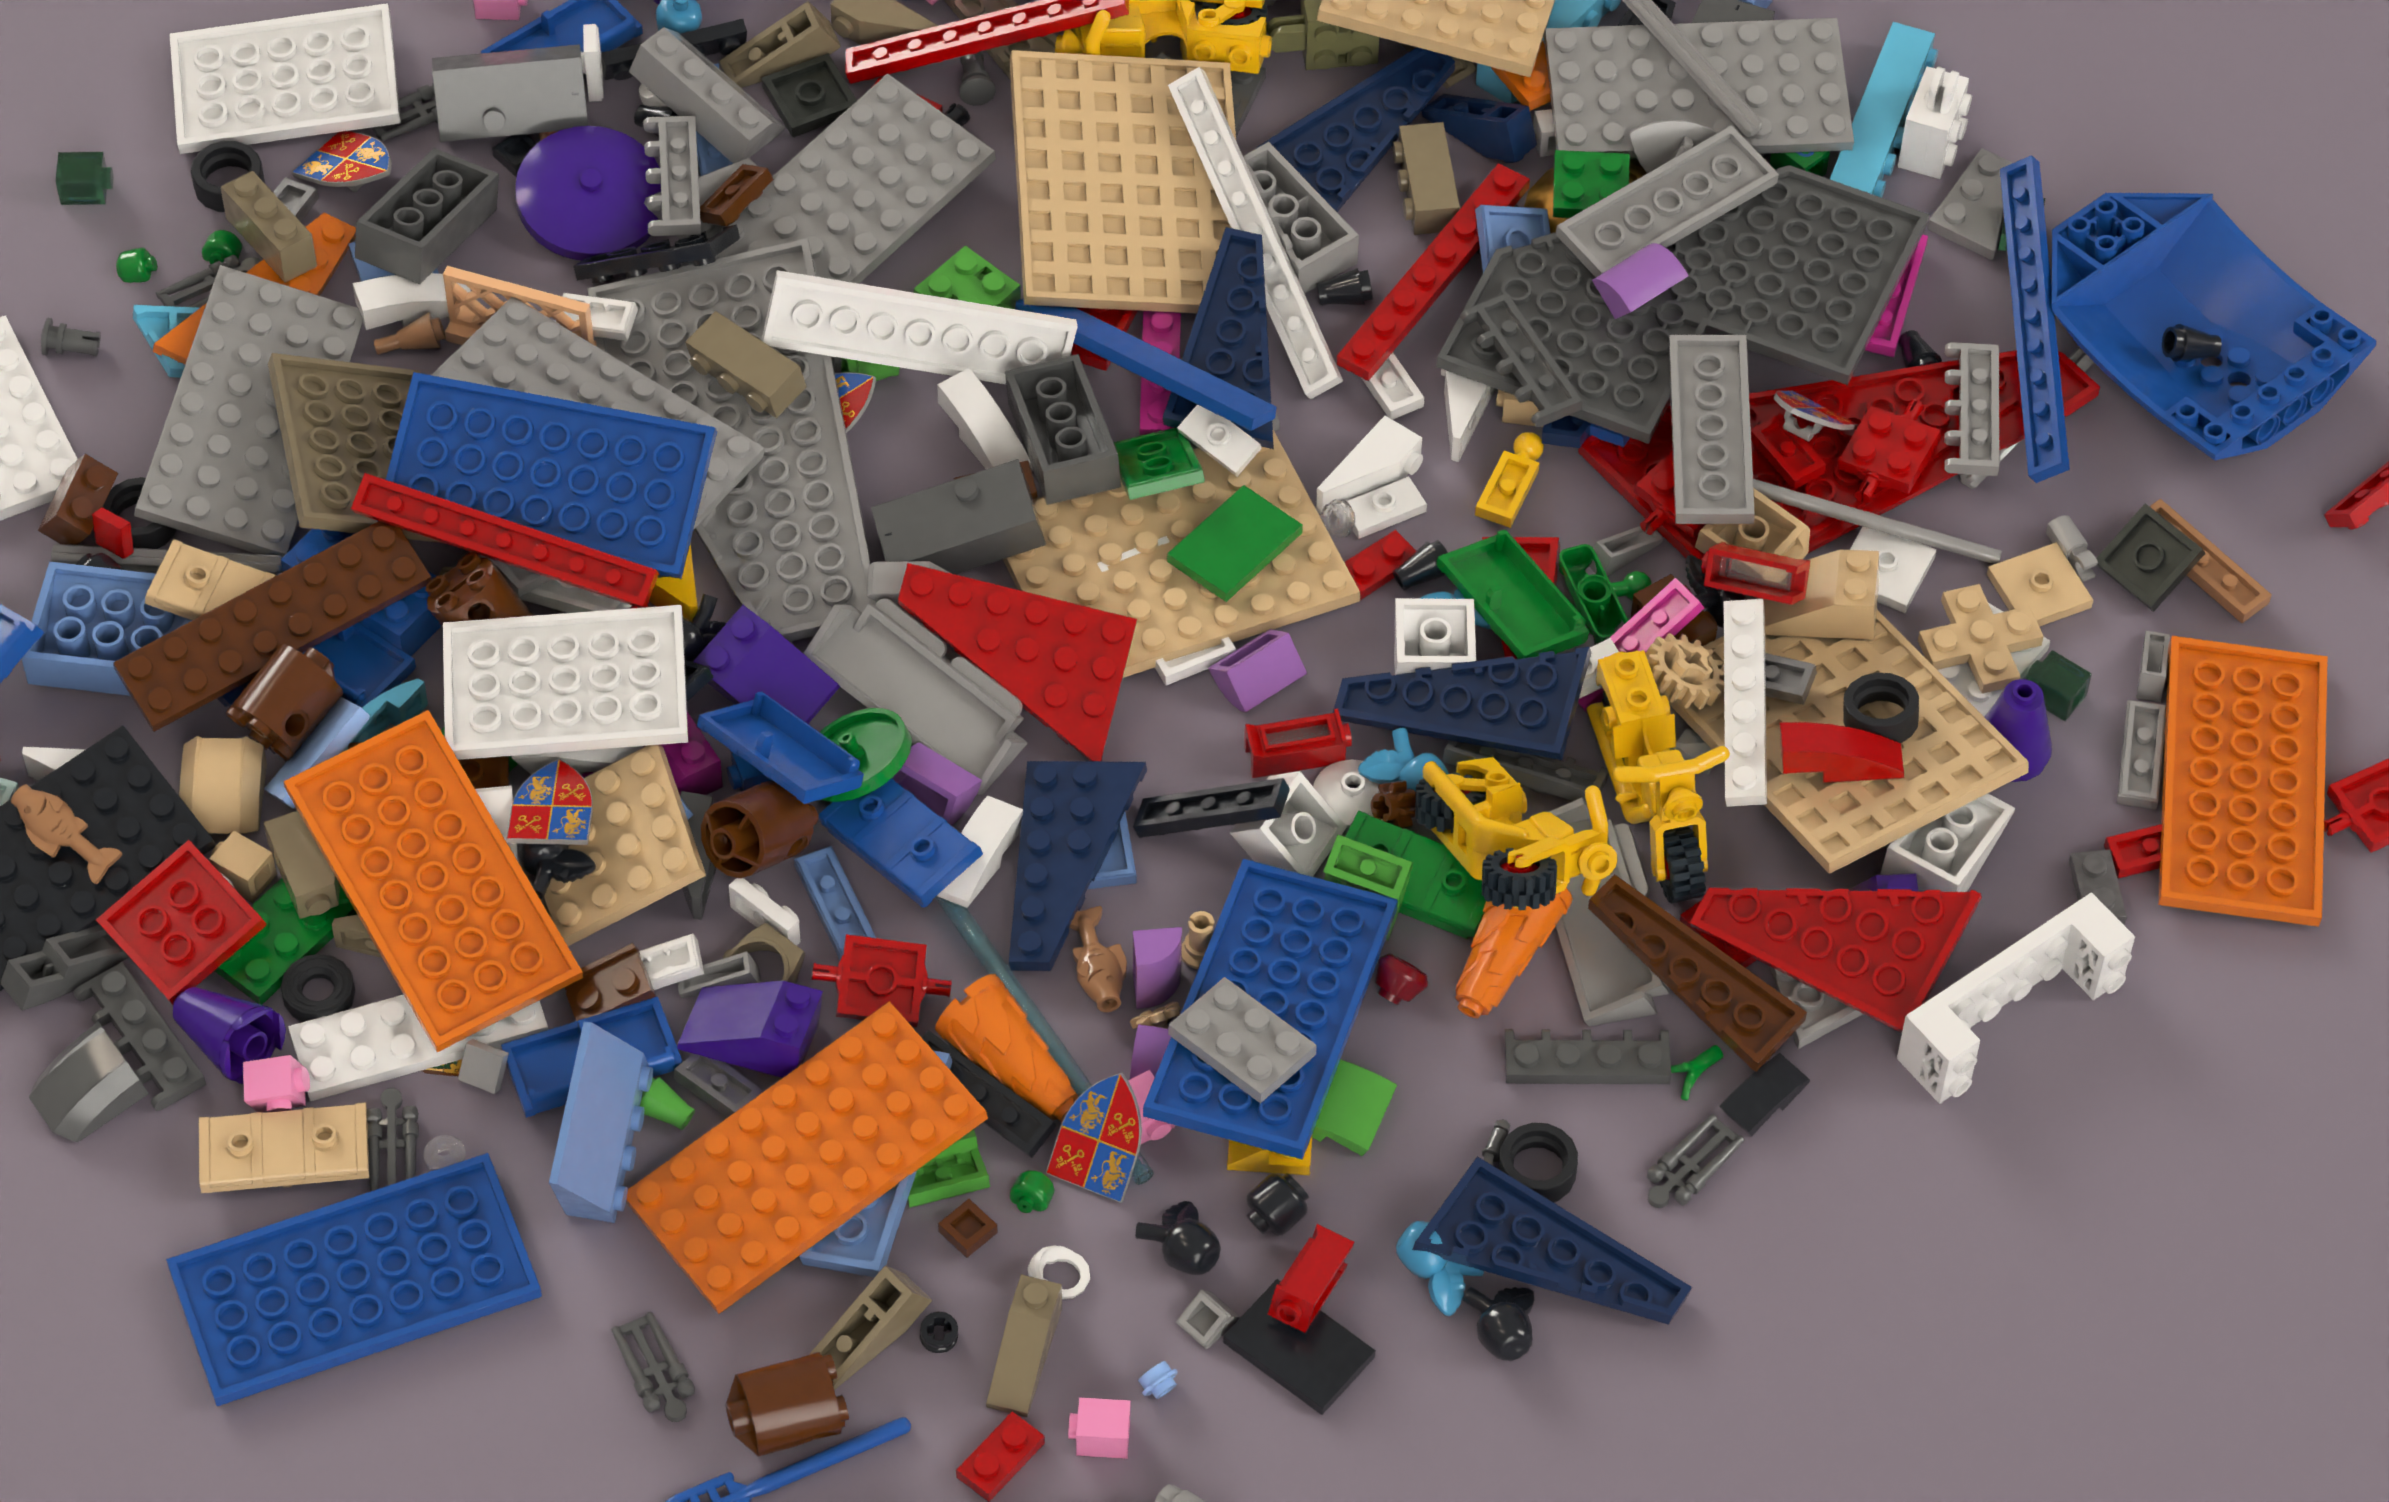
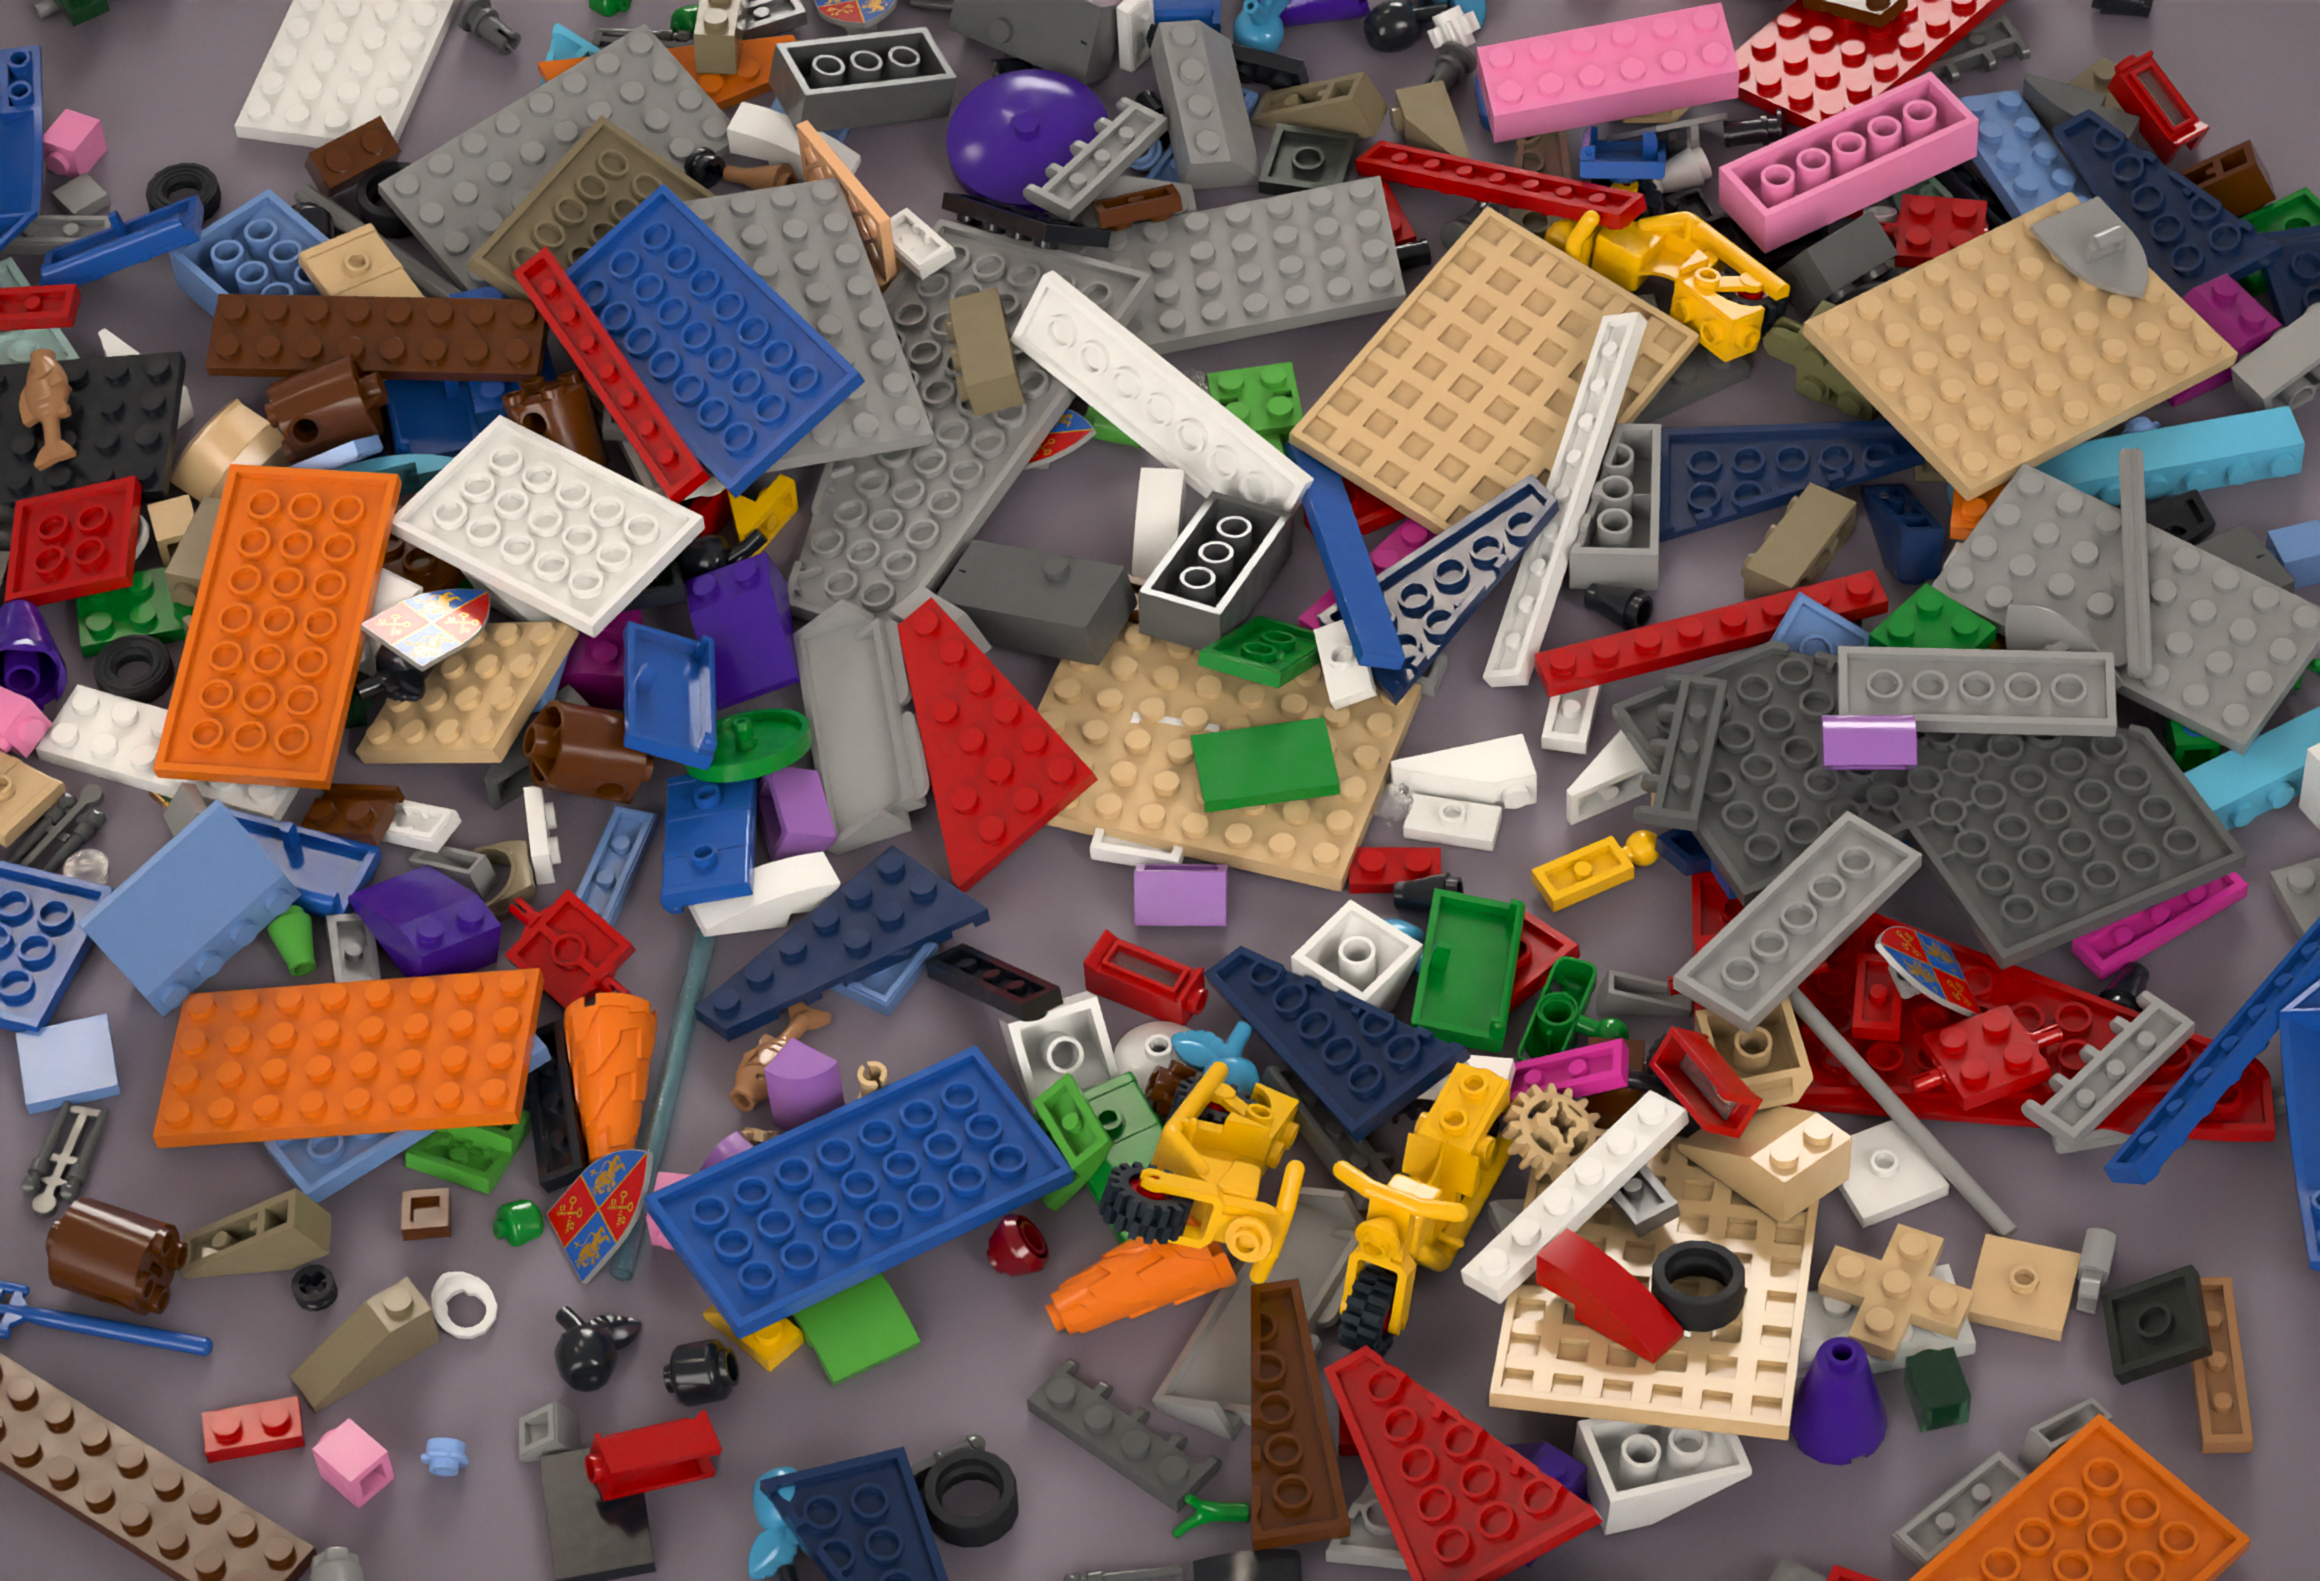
camera: 45 degrees right, 5 degrees down
red tile [92,507,134,559] -> none
light grey plate [1168,977,1317,1104] -> none
none -> tile [16,1013,121,1114]
none -> black bush [684,147,726,189]

